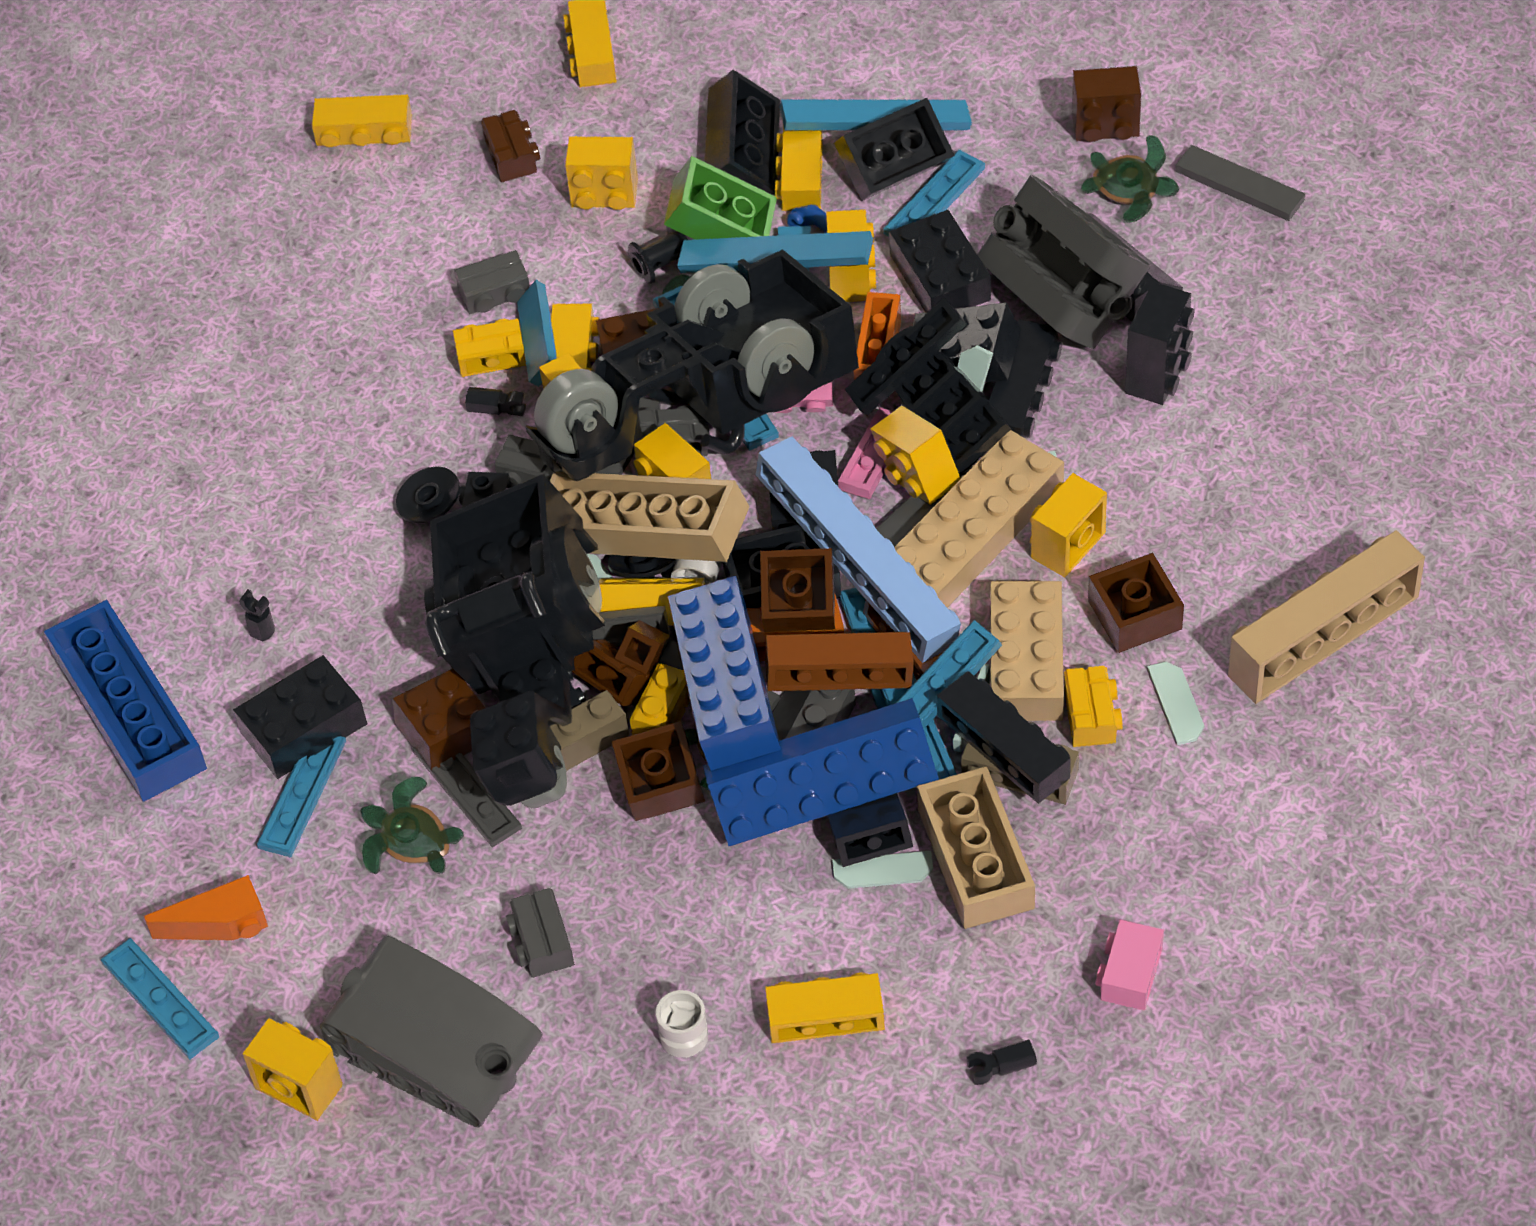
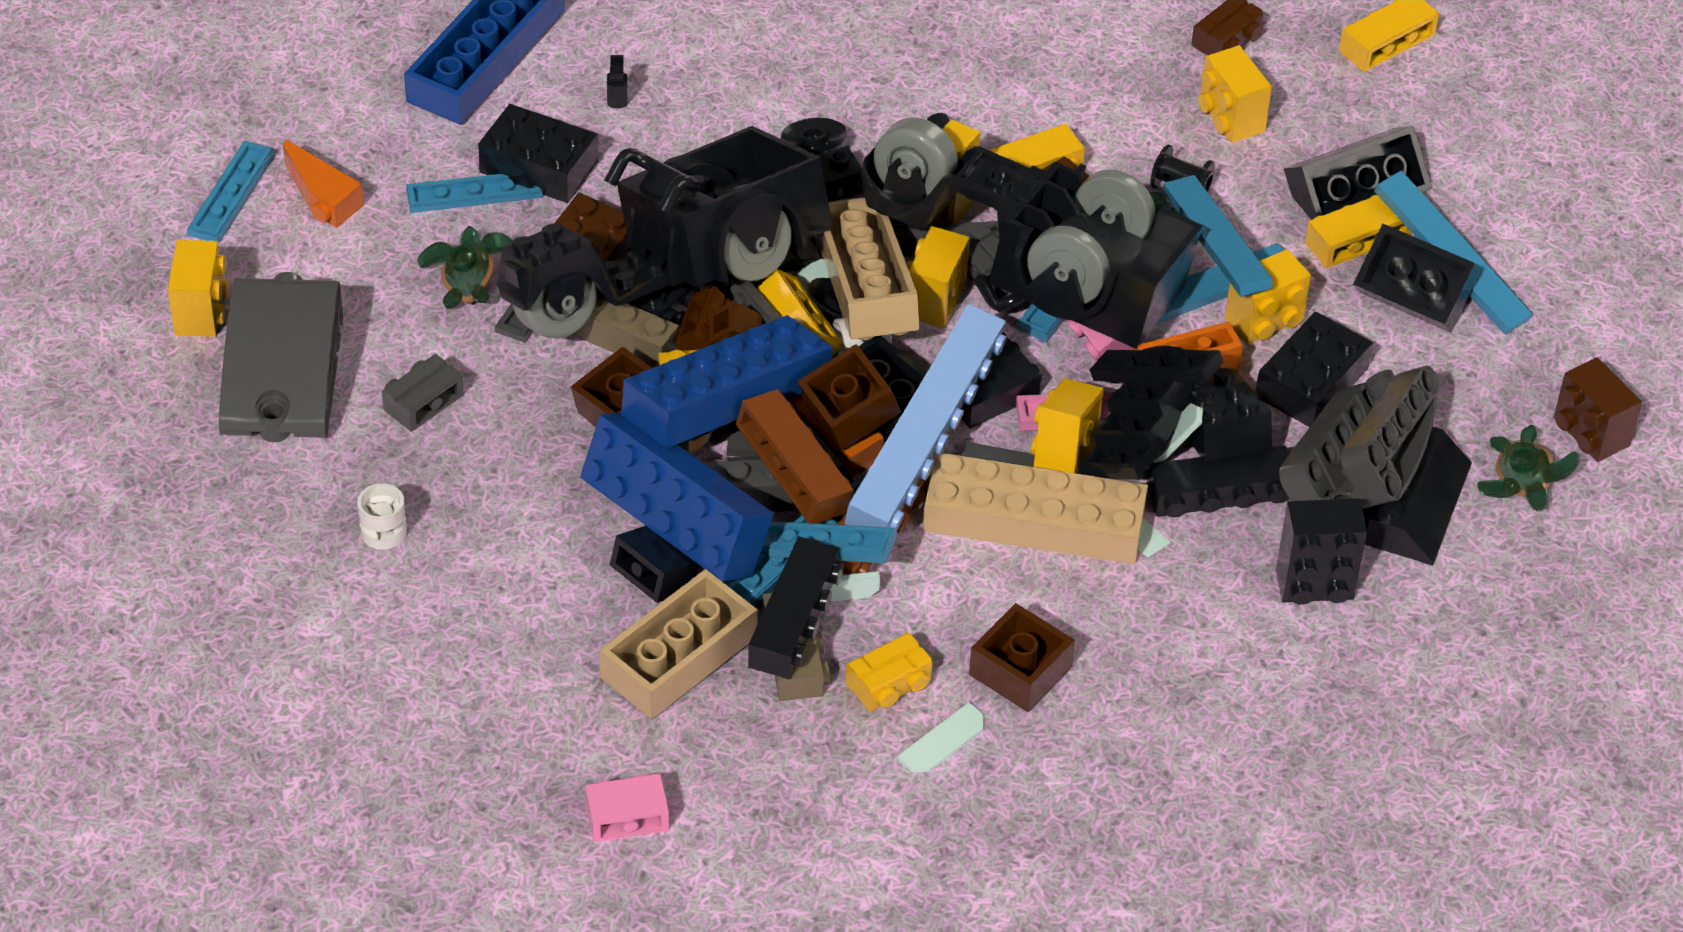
camera: 55 degrees right, 5 degrees down
yellow brick [453,319,526,377] -> none
dark grey brick [454,250,530,314] -> none
dark azure tile [517,280,557,387] -> none
bright green brick [664,156,777,240] -> none
yellow brick [765,972,885,1043] -> none
blue arm [787,204,827,233] -> none
light aqua piece [832,851,933,889] -> none
dark azure tile [883,150,985,237] -> none
black bar [967,1039,1037,1085] -> none
tan brick [991,581,1064,721] -> none
yellow brick [1030,473,1107,578] -> none
dark grey tile [1175,145,1305,221] -> none
tan brick [1228,530,1425,704] -> none

